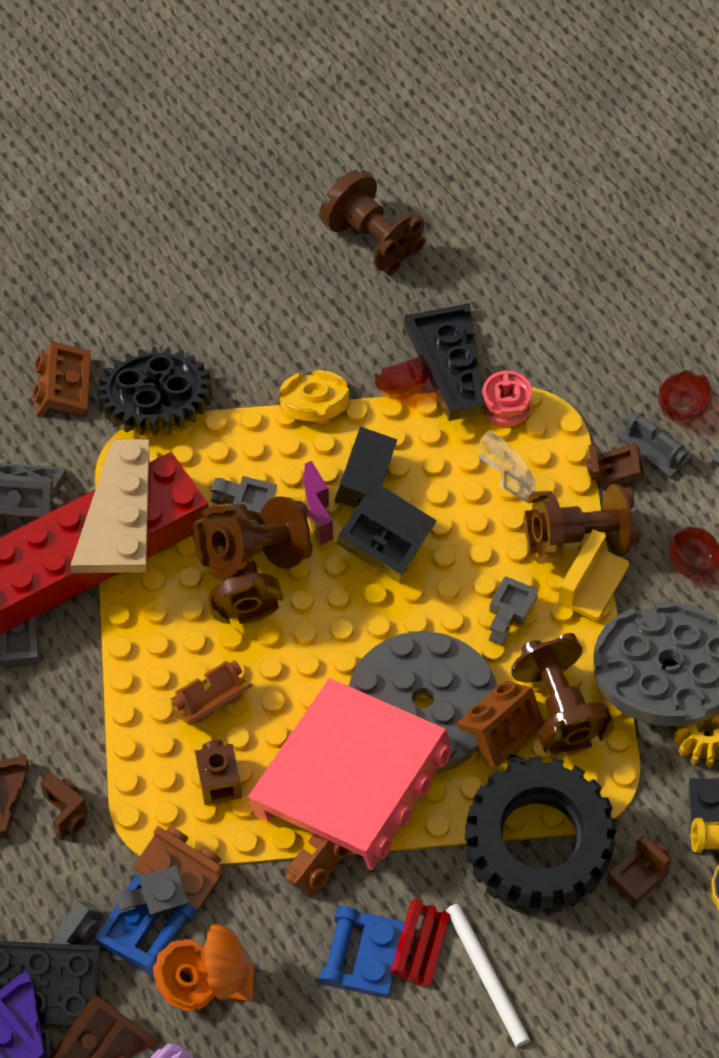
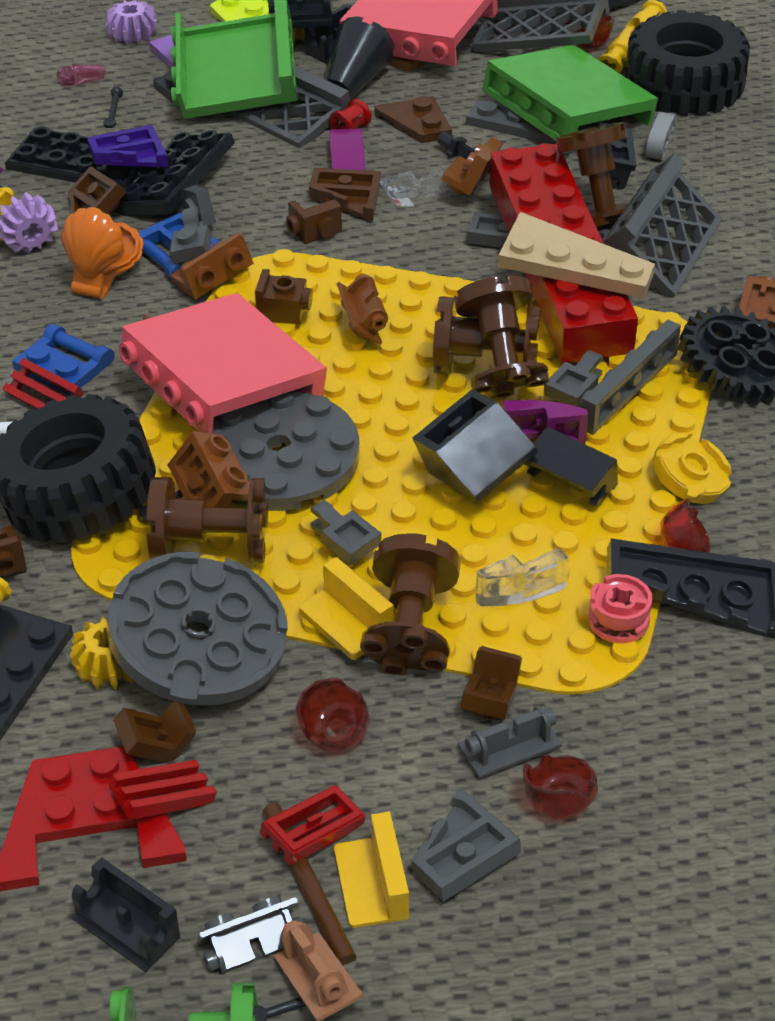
camera: 110 degrees right, 15 degrees down
none -> dark grey plate [579,320,681,435]

